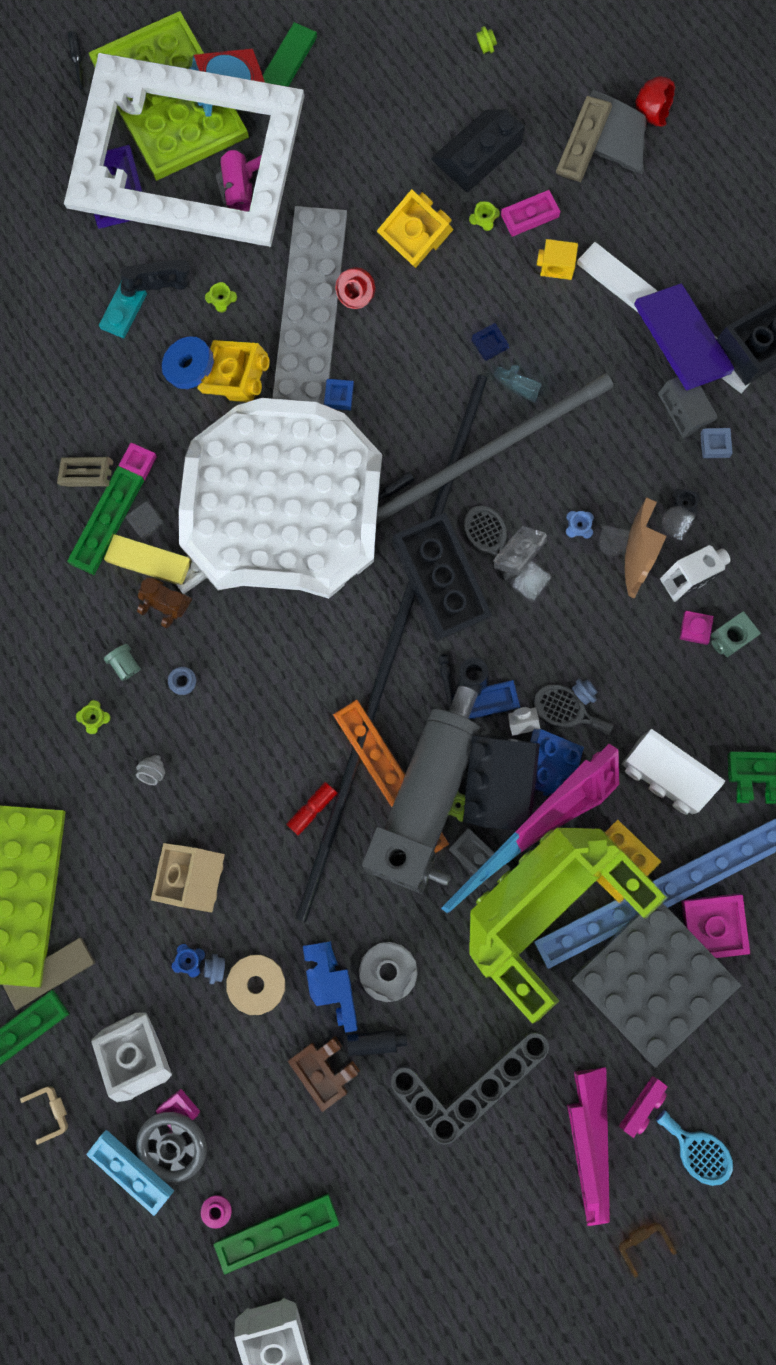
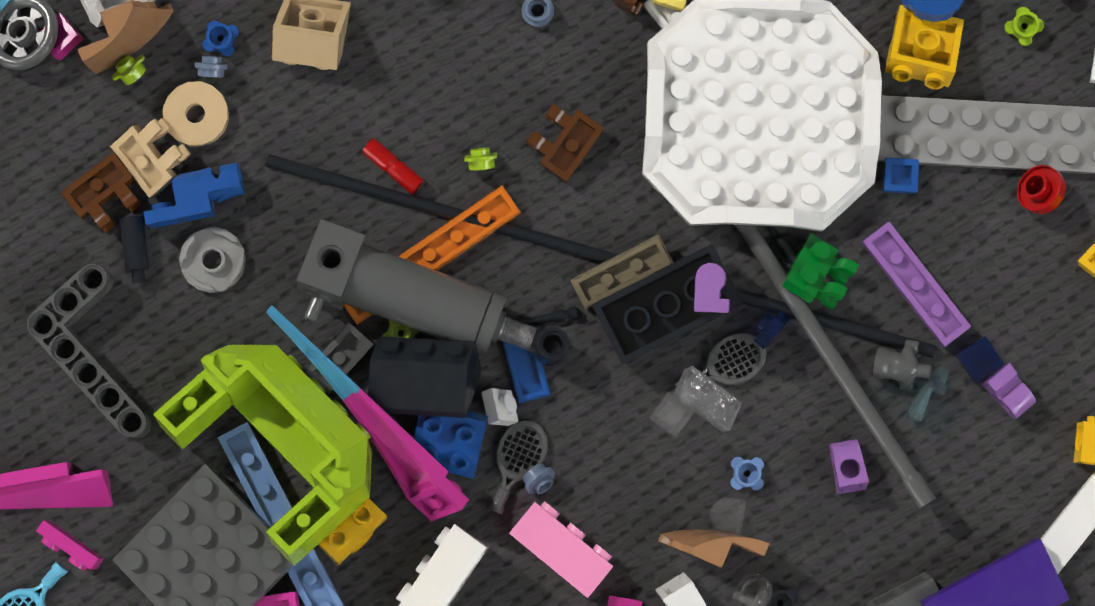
camera: 90 degrees right, 5 degrees up
none -> medium nougat slope [78,0,174,75]
none -> tan plate [110,118,191,198]
none -> lime plate [112,54,146,85]
none -> lime plate [464,147,497,171]
none -> bright pink brick [509,501,613,598]
none -> reddish brown plate [526,104,604,183]
none -> dark tan tile [570,234,674,310]
none -> medium lavender leg [694,263,730,313]
none -> clear blue plate [753,311,789,349]
none -> green plate [782,233,859,310]
none -> medium lavender leg [829,439,869,494]
none -> medium lavender plate [862,222,971,348]
none -> dark grey piece [873,339,932,391]
none -> medium lavender leg [982,363,1036,420]

